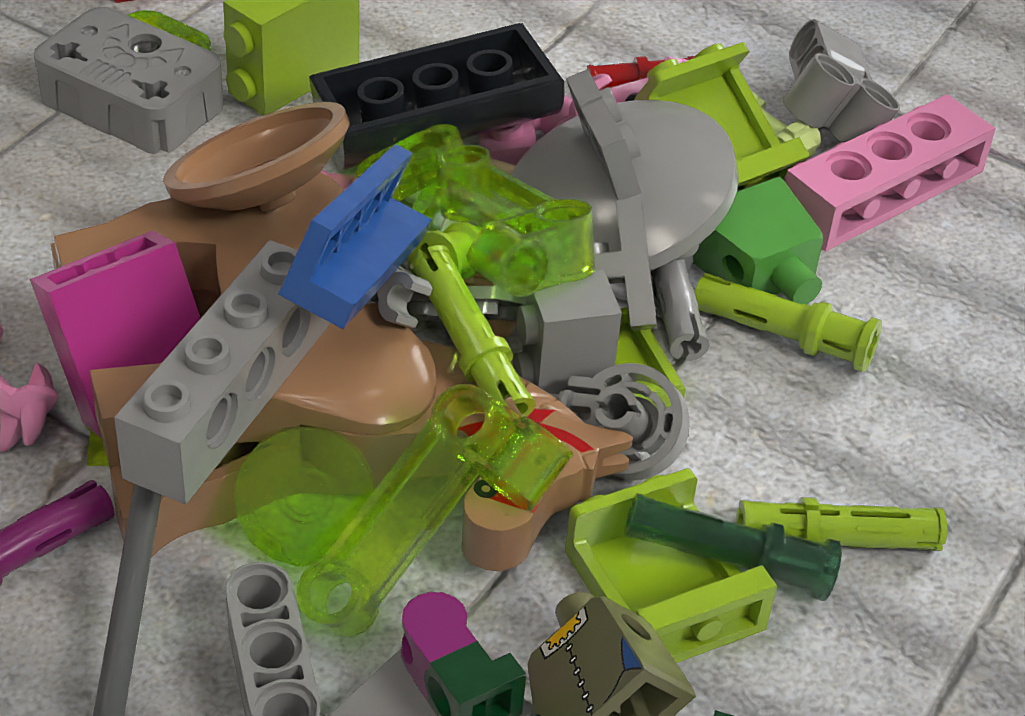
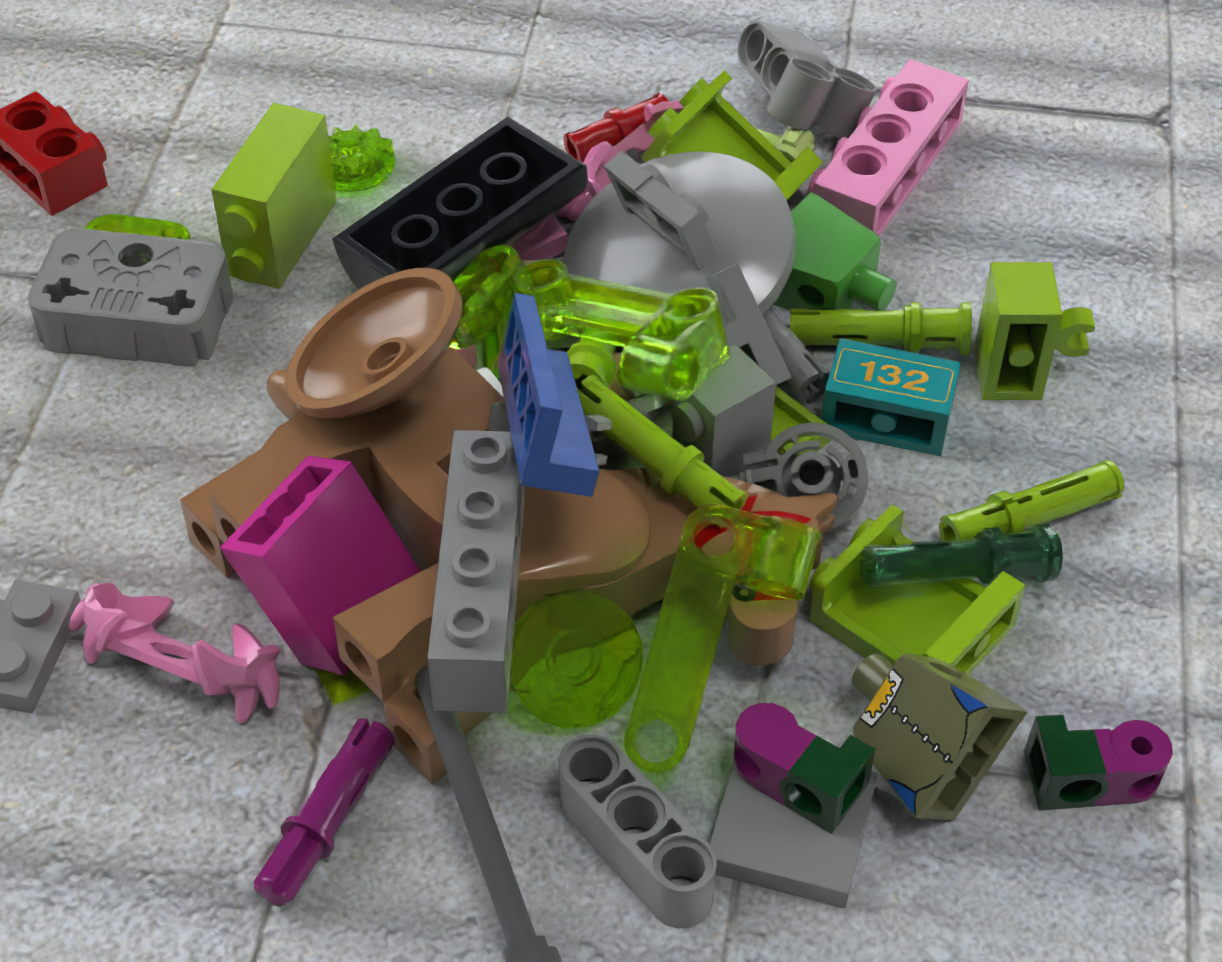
camera: 20 degrees left, 5 degrees up
none -> clear neon green gear [328,124,396,192]
none -> teal brick [822,338,961,456]
none -> lime brick [974,262,1095,400]

